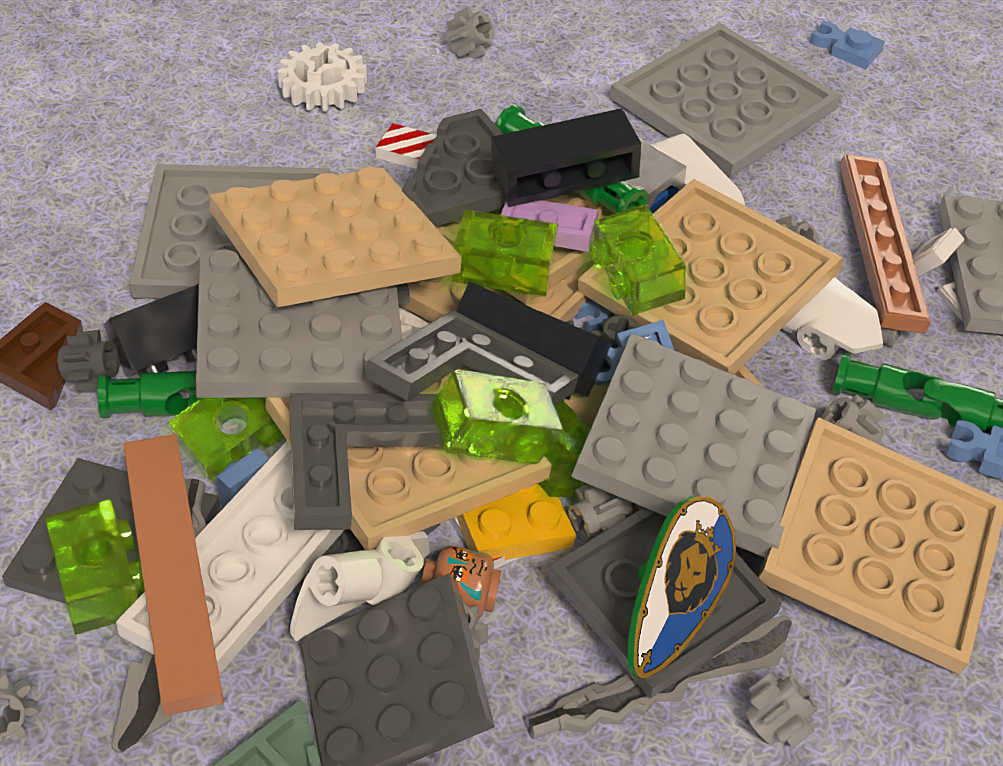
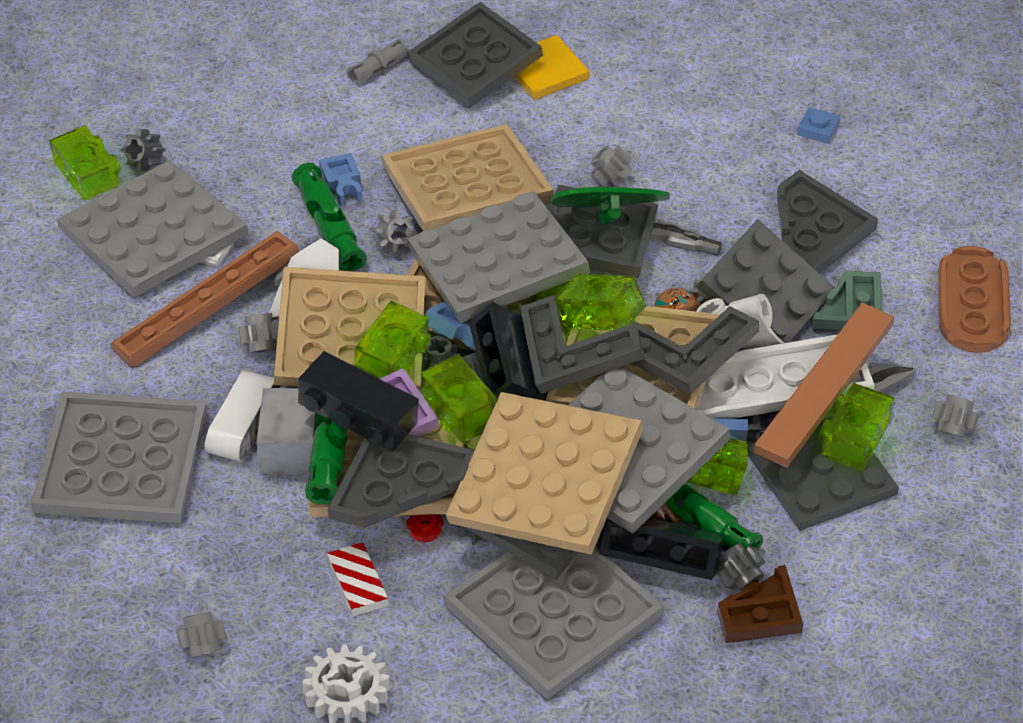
camera: 130 degrees left, 0 degrees up
white tile [912,228,965,277] -> none

